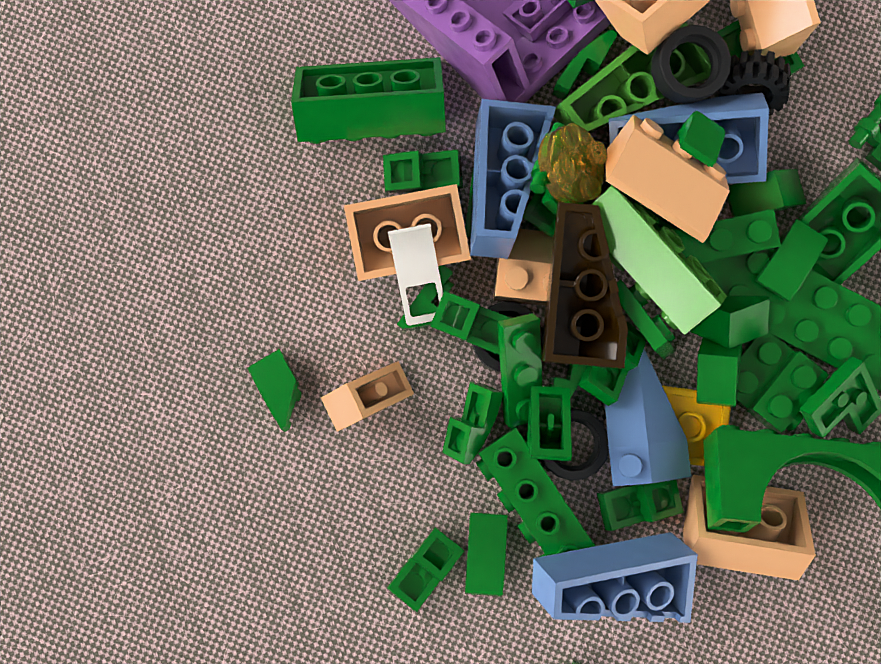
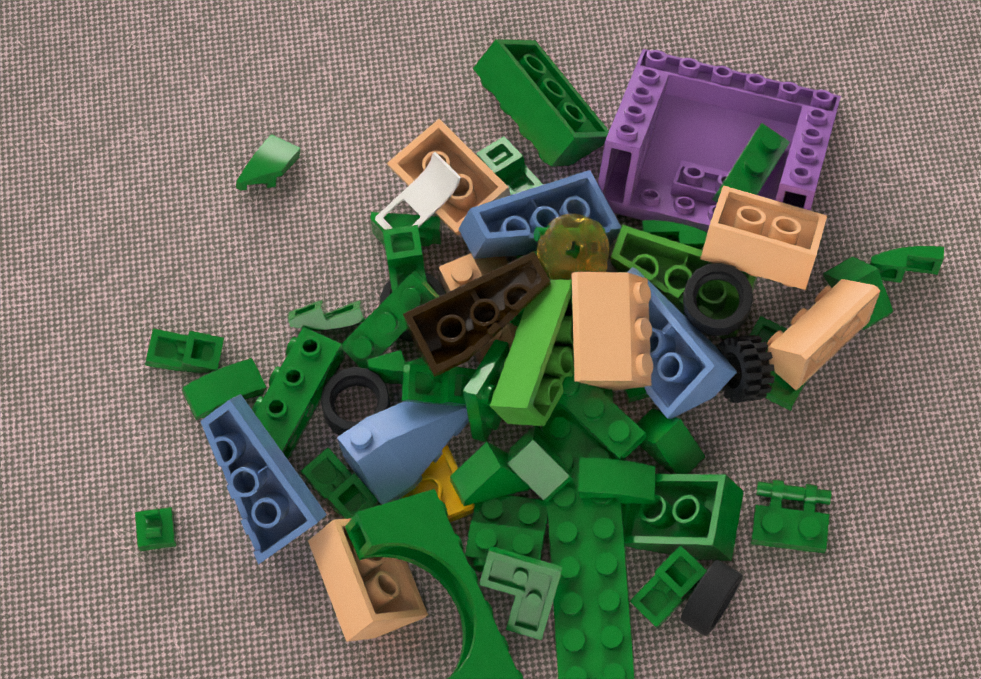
camera: 60 degrees right, 20 degrees down
light nougat slope [321,361,414,432] -> none
green slope [527,386,572,461] -> none
green slope [678,111,725,167] -> none

